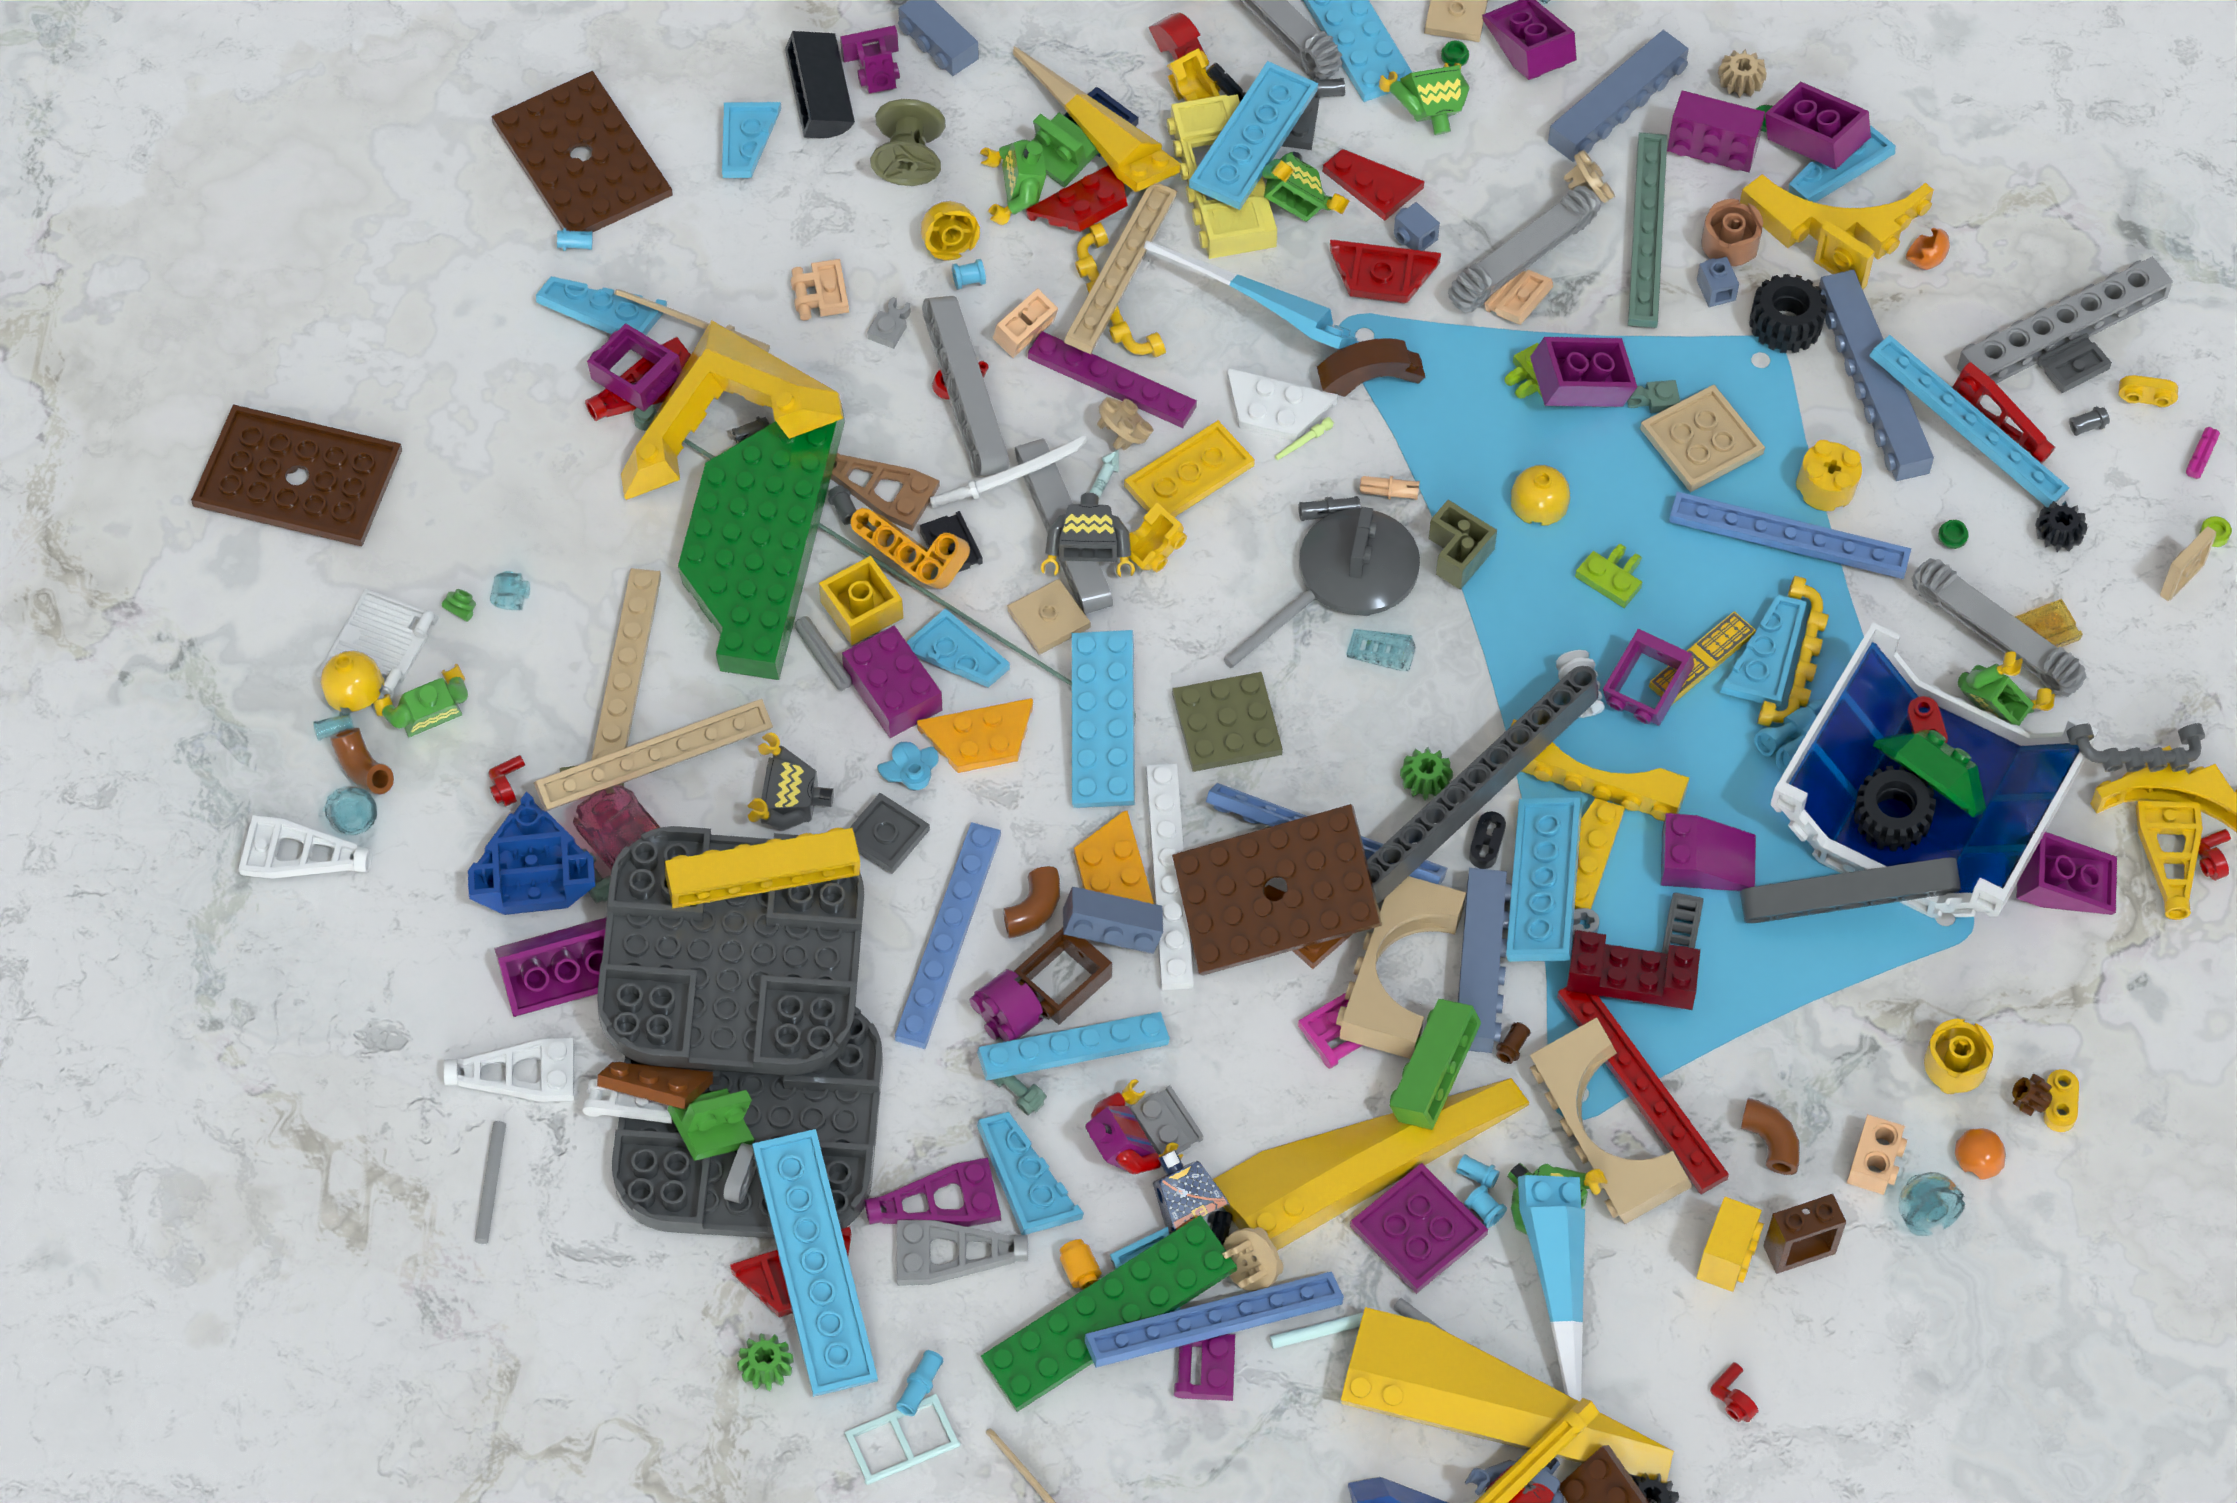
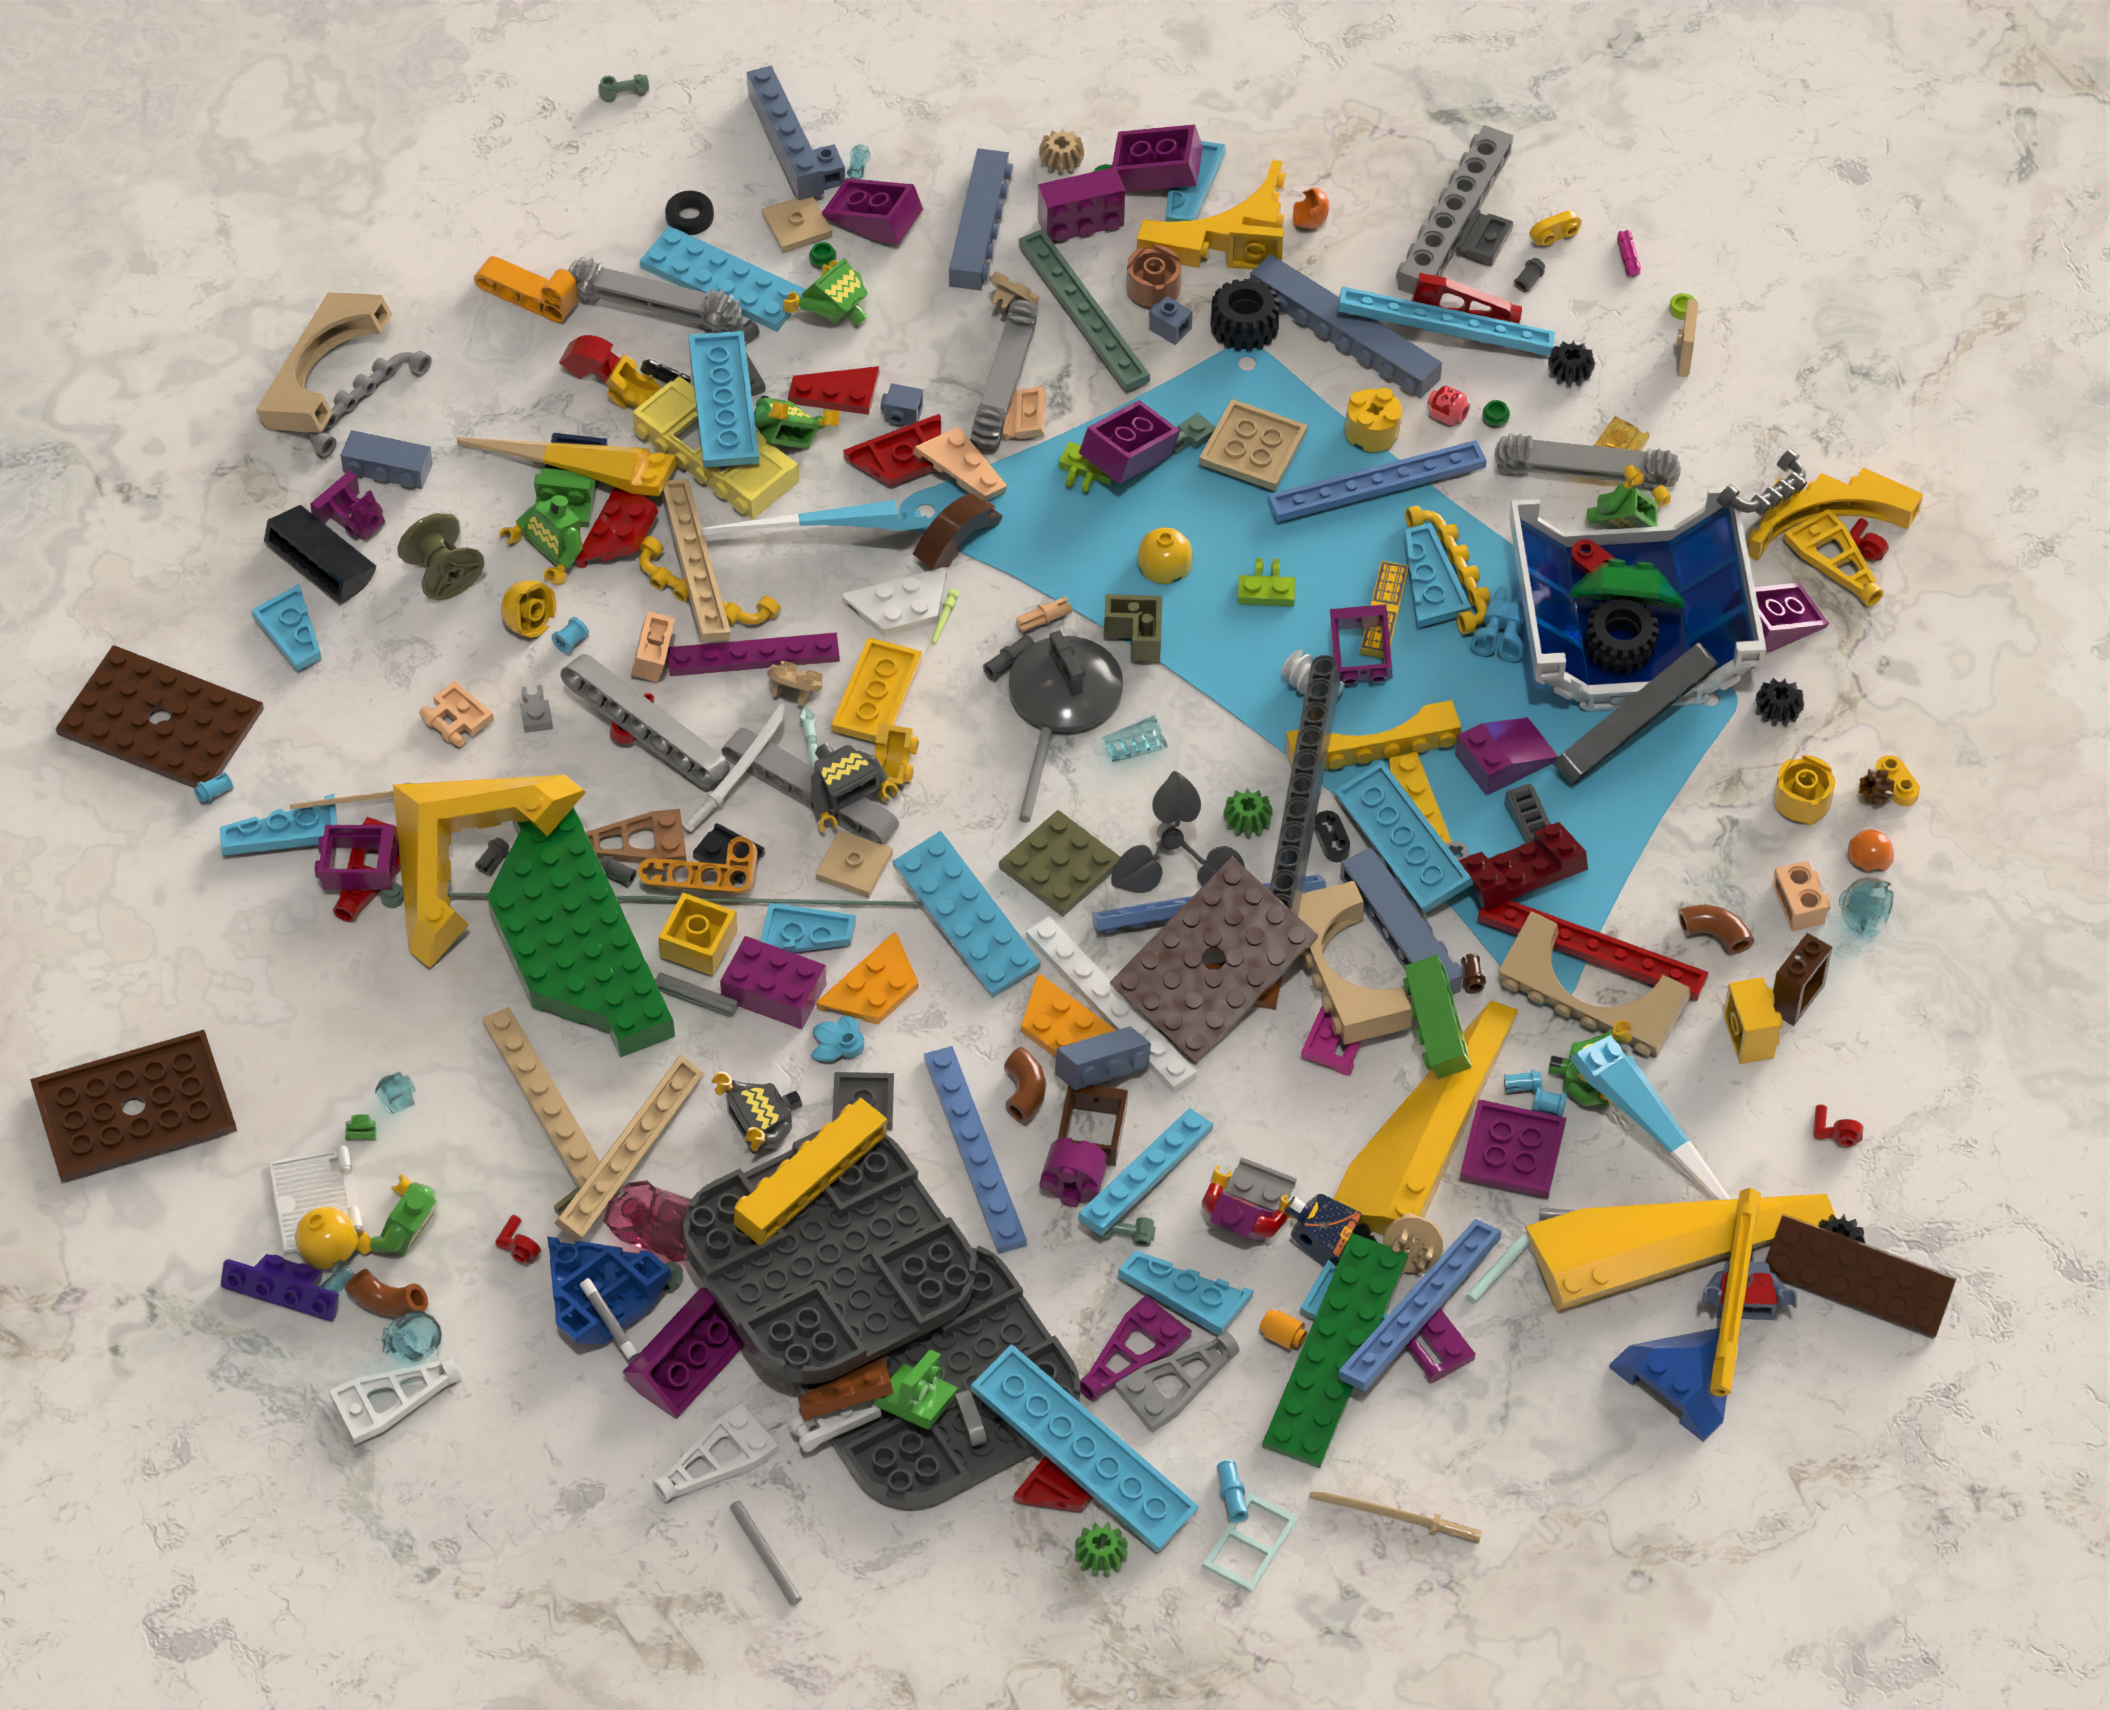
camera: 35 degrees left, 5 degrees down
none -> dark purple bracket [220,1254,339,1321]
none -> light grey bar [580,1278,639,1360]
none -> light nougat wing [913,427,1007,501]
none -> dark grey plant [1111,771,1245,893]
none -> coral head [1427,385,1470,426]
none -> black gear [1755,677,1804,726]

